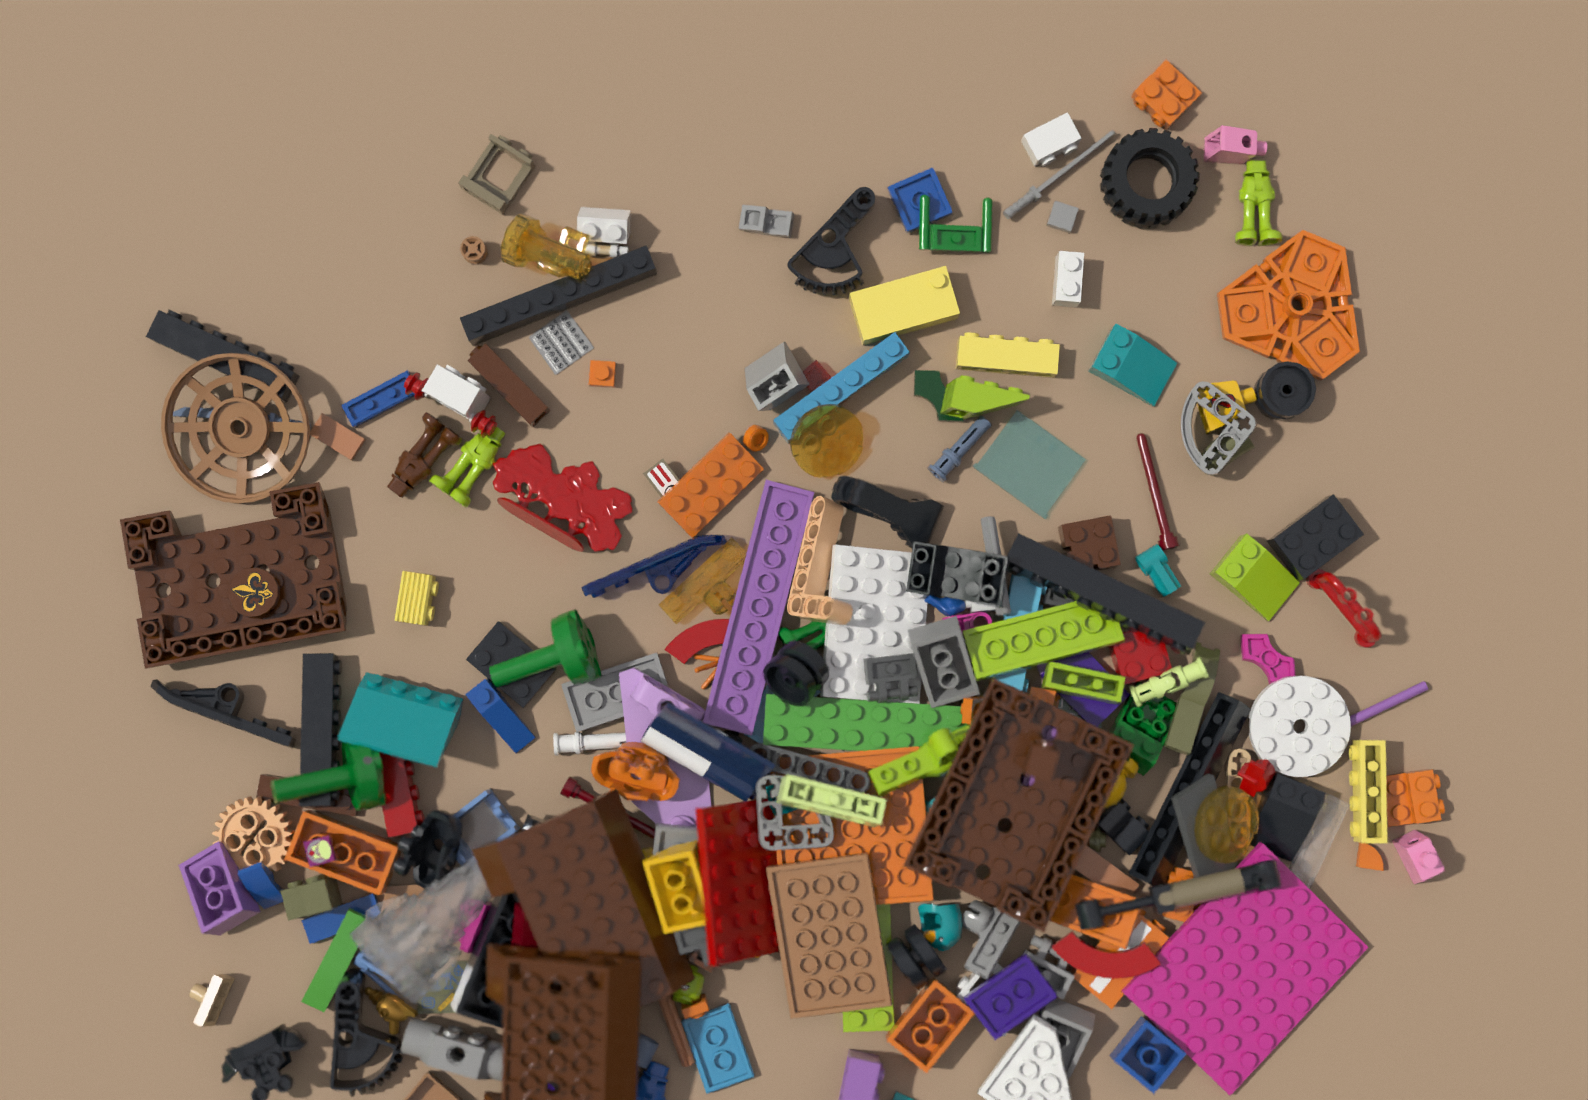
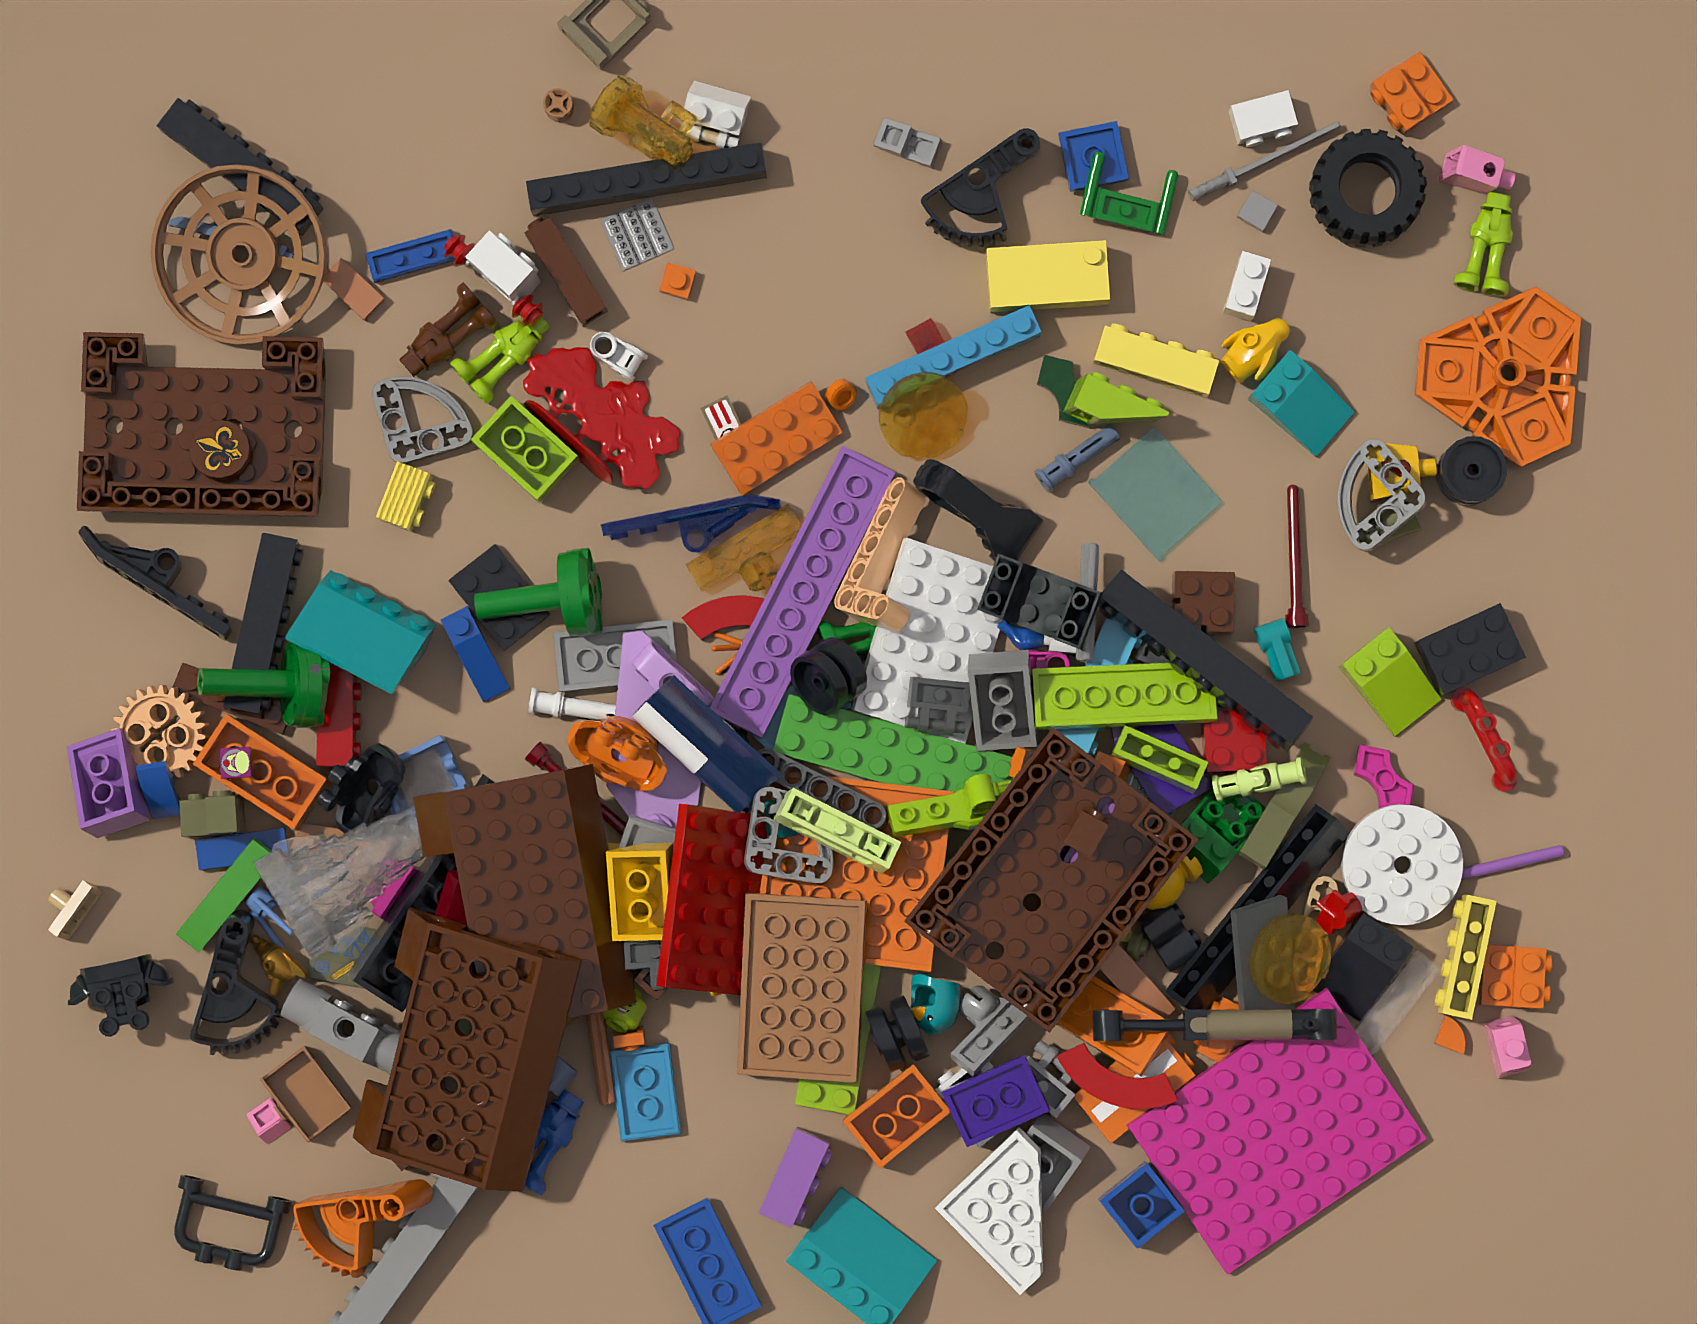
camera: 15 degrees right, 0 degrees up
light grey slope [745,342,810,411] -> none
none -> light grey beam [372,377,474,464]
none -> lime brick [471,396,580,504]
none -> white piece [590,332,648,382]
none -> yellow animal [1220,318,1290,385]

